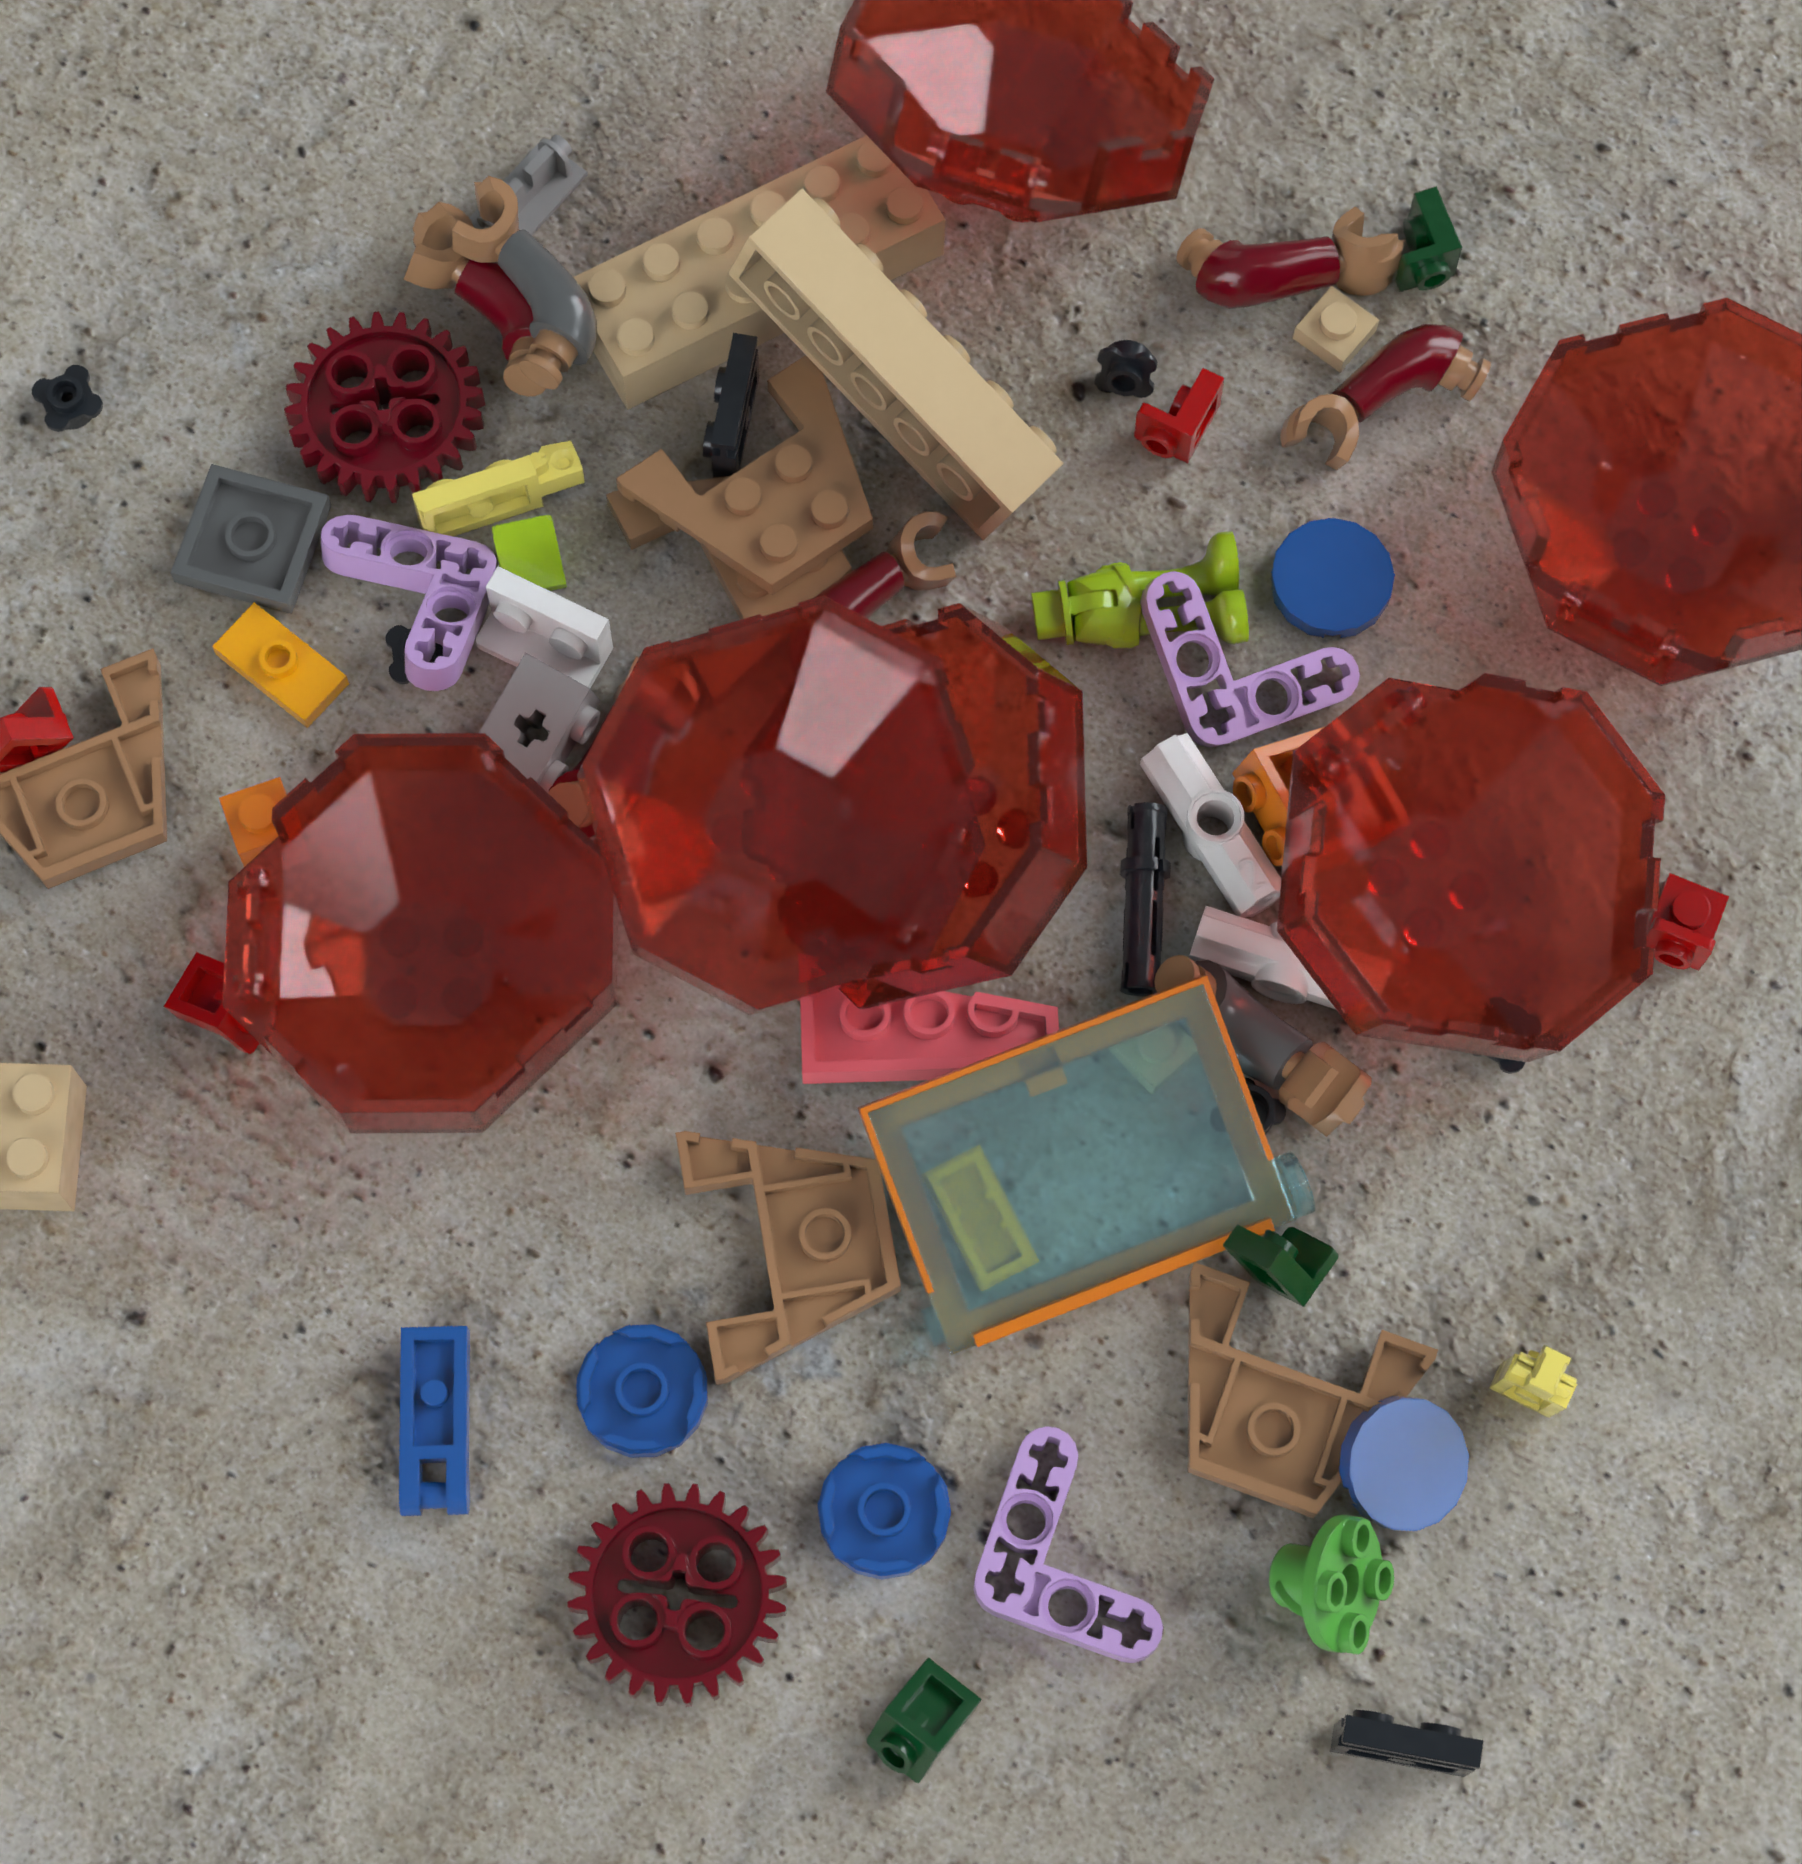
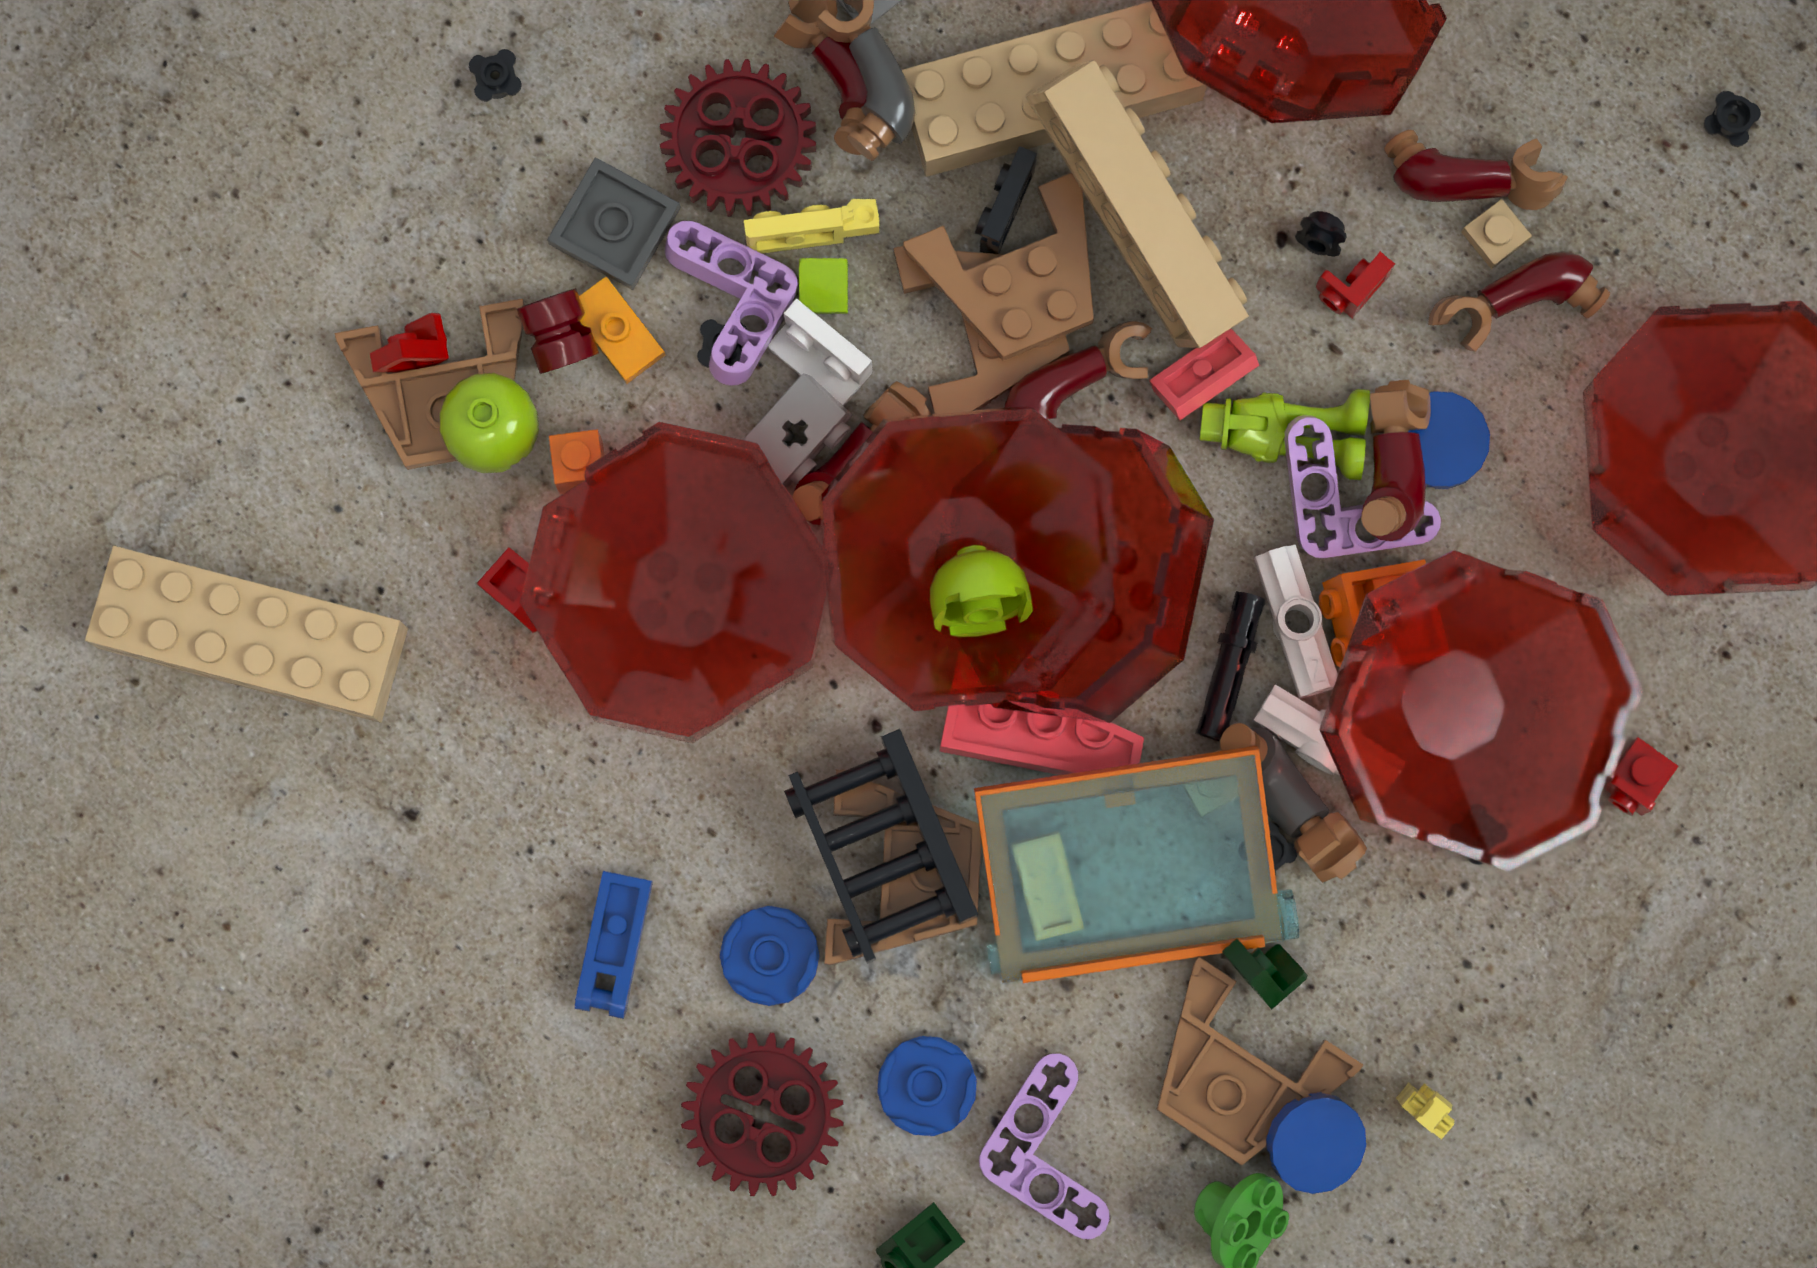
camera: 15 degrees right, 10 degrees up
dark green bracket [1395,186,1462,292] -> none
none -> lime cylinder [440,373,539,473]
none -> dark red wheel [516,288,599,374]
none -> black fence [784,729,978,964]
none -> lime cylinder [930,545,1033,637]
none -> coral plate [1149,329,1259,420]
none -> piece [1361,379,1431,541]
none -> black plate [1704,91,1761,147]

